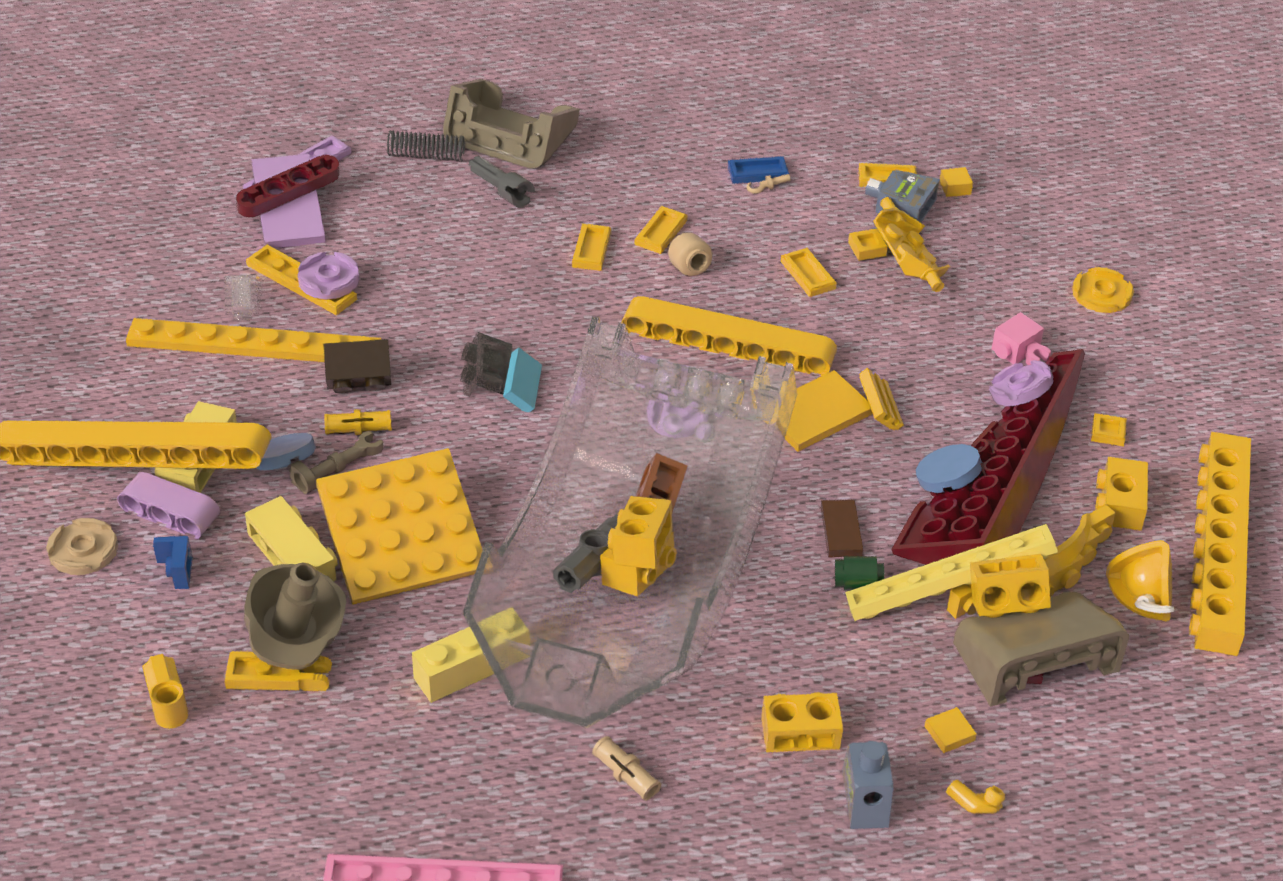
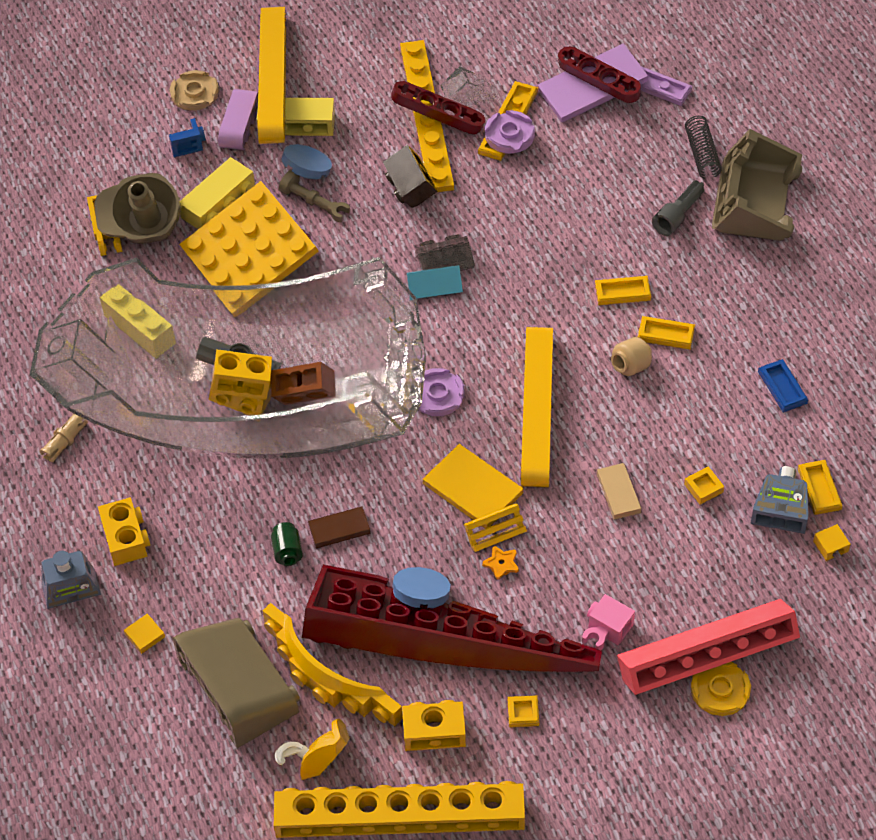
camera: 80 degrees right, 10 degrees up
yellow piece [142,653,188,729] -> none
yellow pin [324,409,392,435] -> none
tan hand [746,174,790,193] -> none
yellow tile [781,248,837,297] -> none
light yellow plate [845,524,1058,621] -> none
yellow plate [873,197,950,292] -> none
yellow arm [946,779,1005,814] -> none
yellow brick [970,554,1051,618] -> none
lavender tile [989,360,1053,406] -> none
none -> dark red beam [391,81,485,135]
none -> light orange plate [482,546,519,580]
none -> tan tile [597,463,641,520]
none -> coral brick [617,599,800,695]

